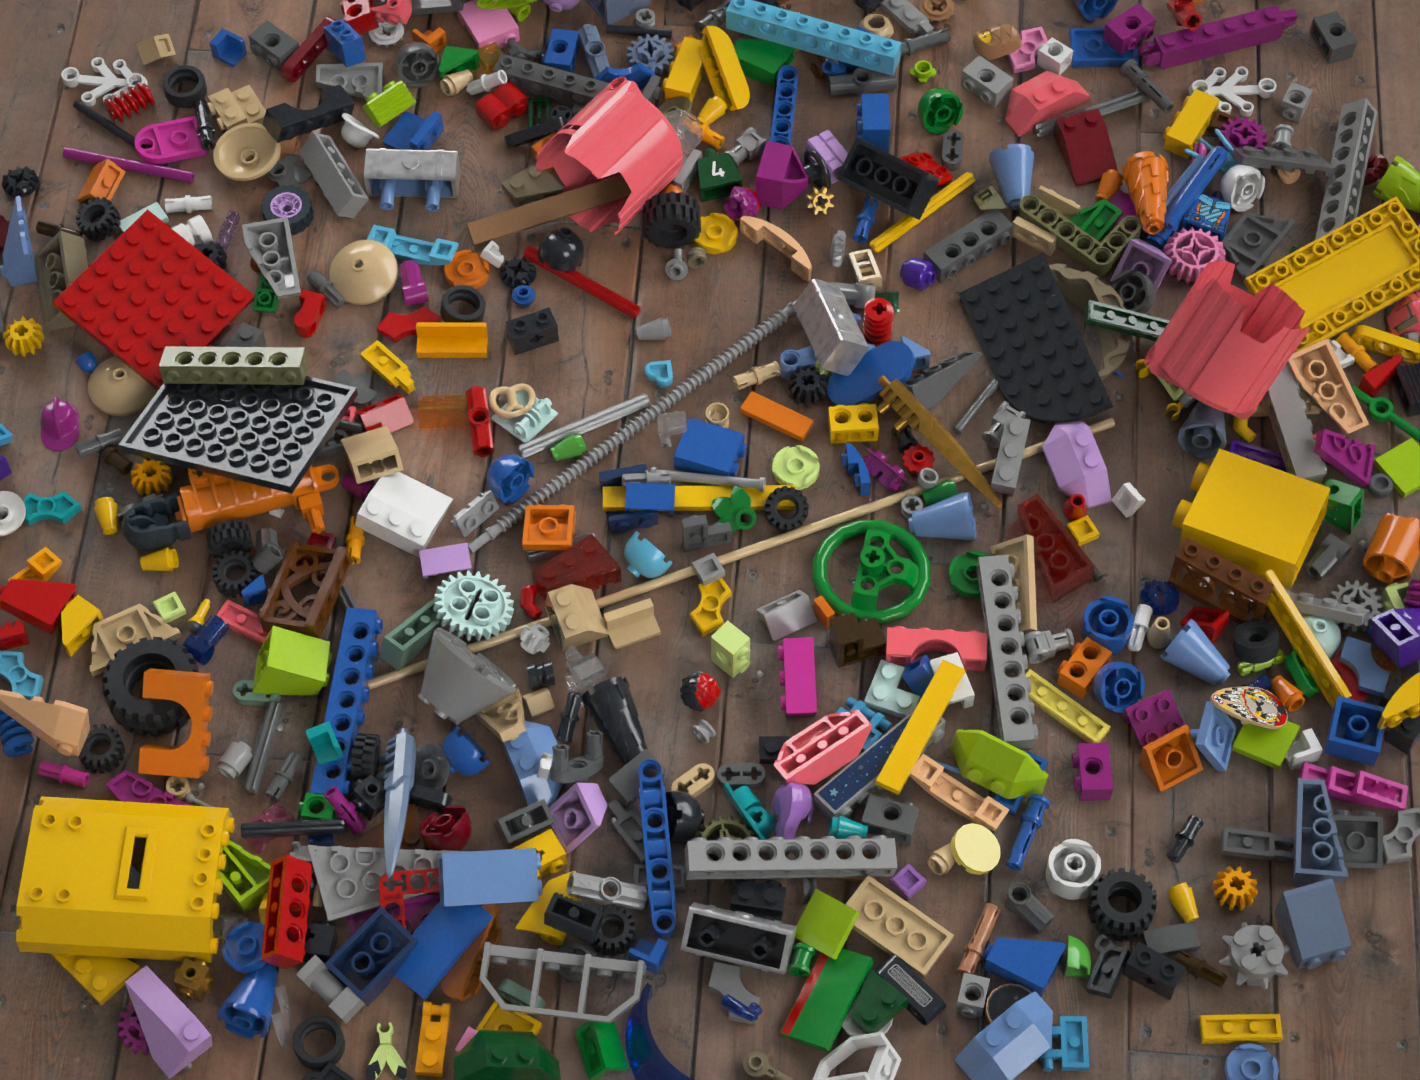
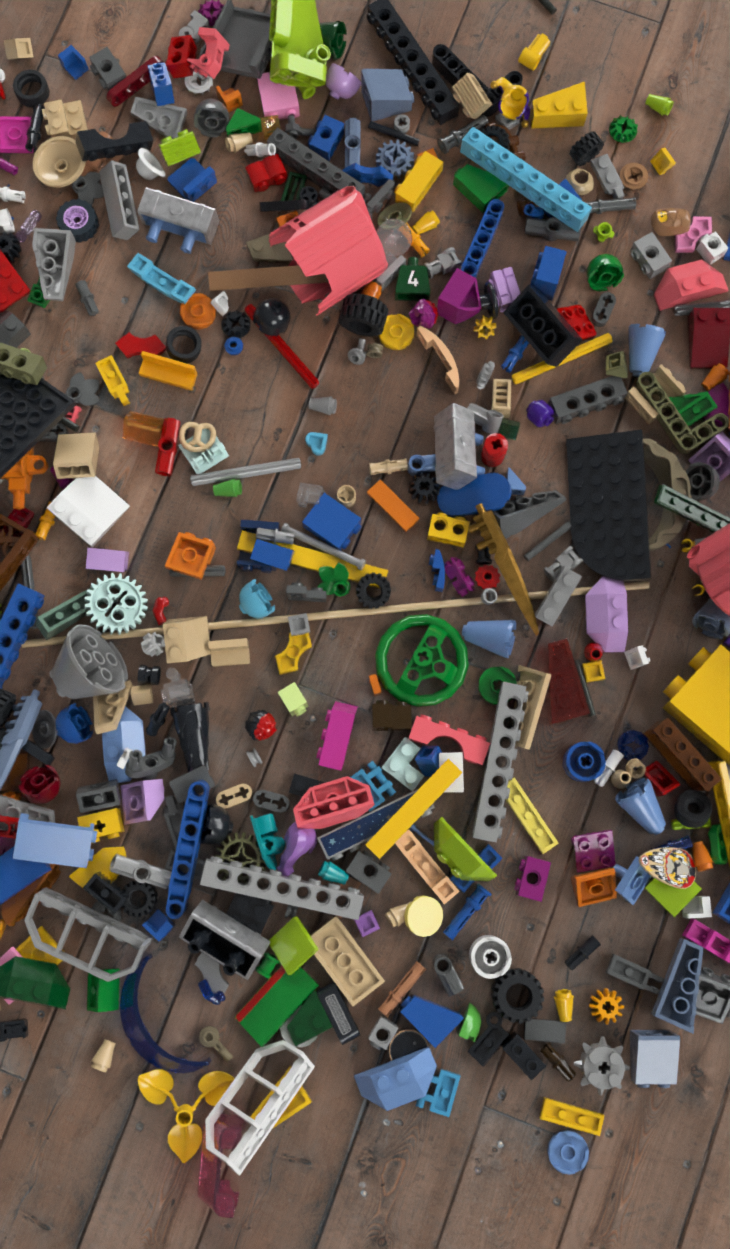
camera: 15 degrees right, 20 degrees up
red leg [294,289,327,338] -> none
tan dish [329,240,398,305] -> none
panel [356,394,414,433] -> none
magenta piece [399,260,429,306] -> none
light grey hinge [450,490,500,538] -> none
light grey hose [468,299,798,553] -> none
blue cylinder [487,454,534,503] -> none
sand green beam [496,979,546,1016] -> none
black brick [505,307,559,355] -> none
clear red wedge [532,534,622,601] -> none
yellow brick [698,26,750,111] -> none
light grey panel [756,590,817,641] -> none
yellowish green tile [772,445,820,490] -> none
light grey bush [901,495,923,519] -> none
green cone [922,479,958,506] -> none
light grey connector [1024,628,1075,664] -> none
orange brick [1057,637,1112,699] -> none
blue cylinder [1093,661,1145,713] -> none
none -> tan bush [626,758,646,778]

